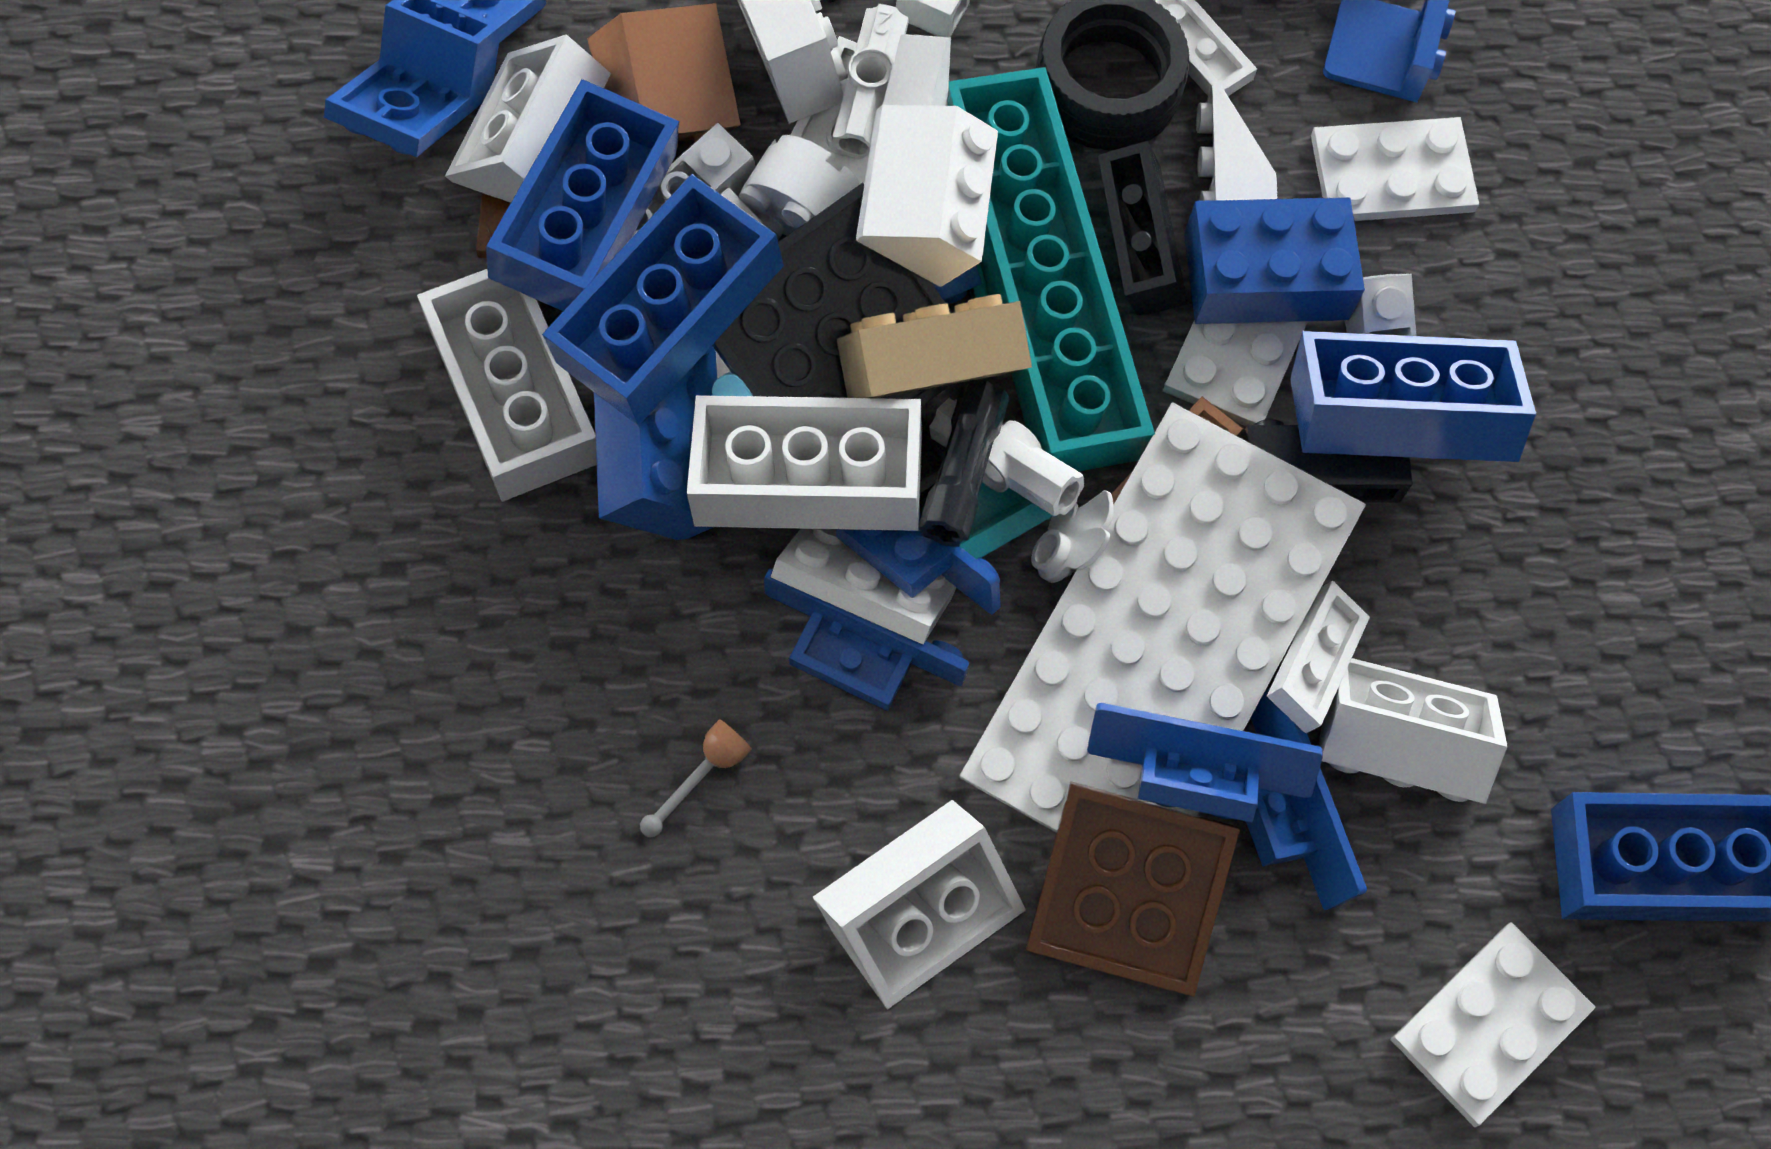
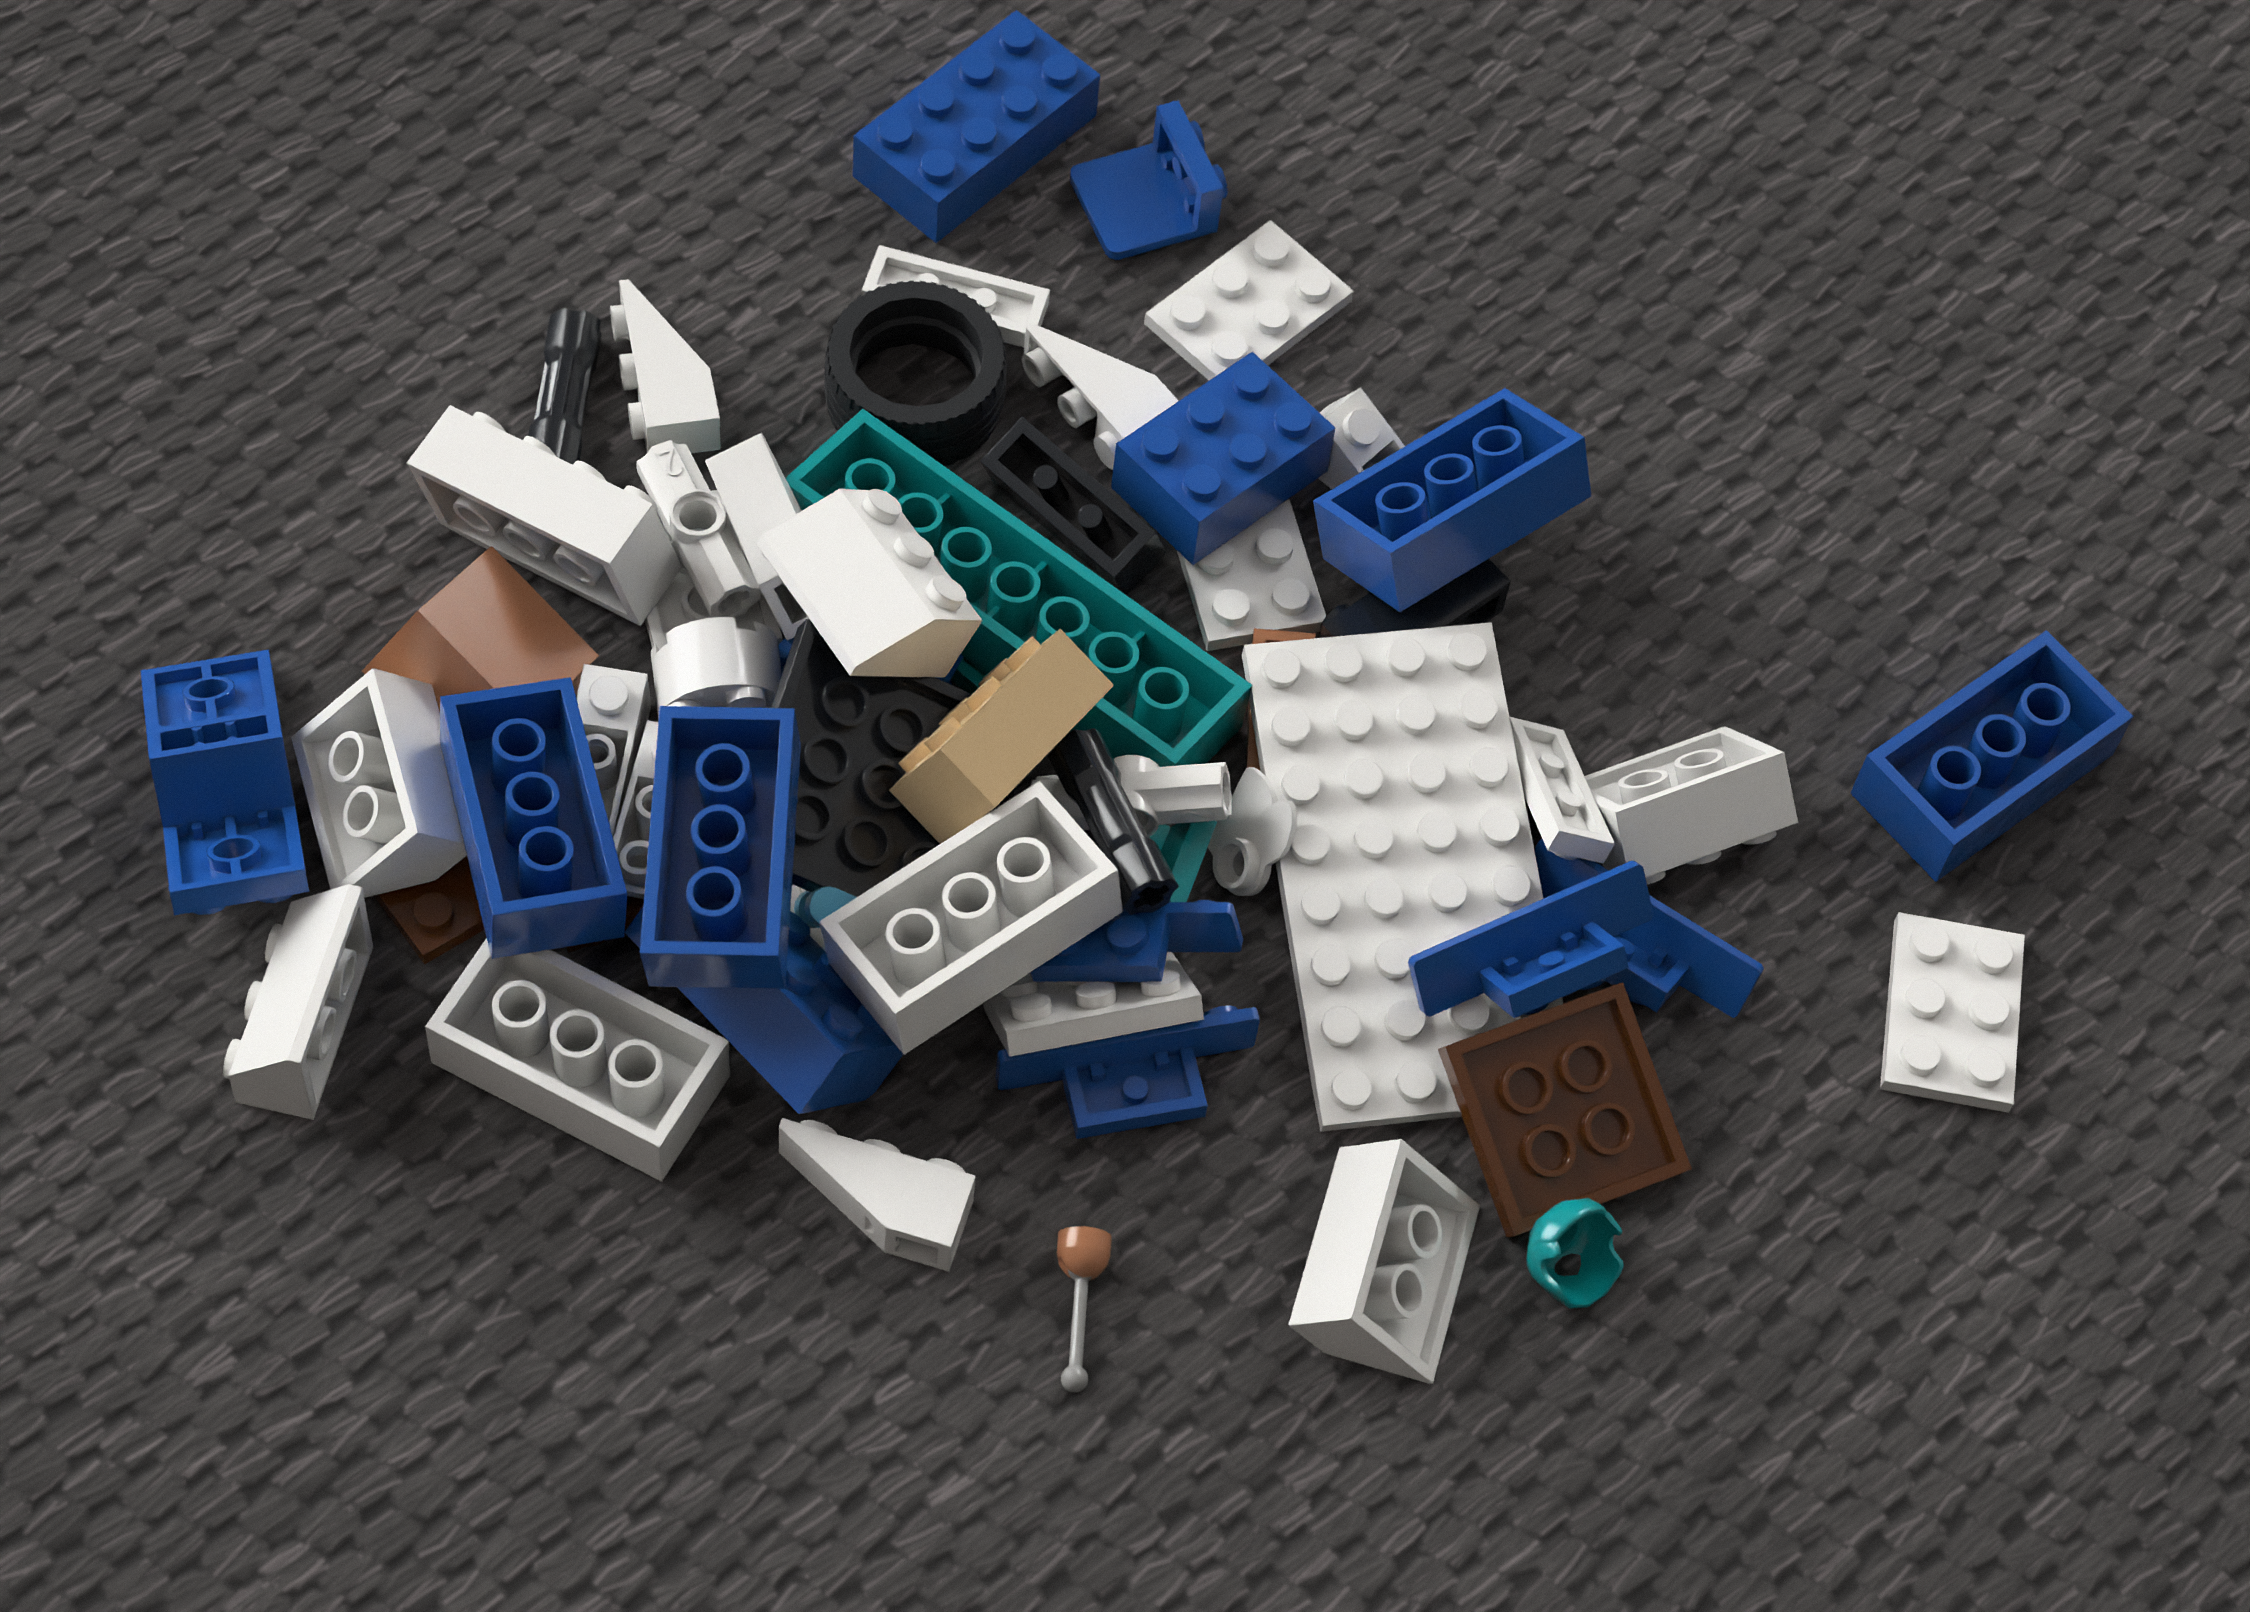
camera: 40 degrees left, 10 degrees down
none -> white slope [223,884,373,1120]
none -> white slope [779,1118,976,1271]
none -> teal hair [1526,1198,1624,1309]

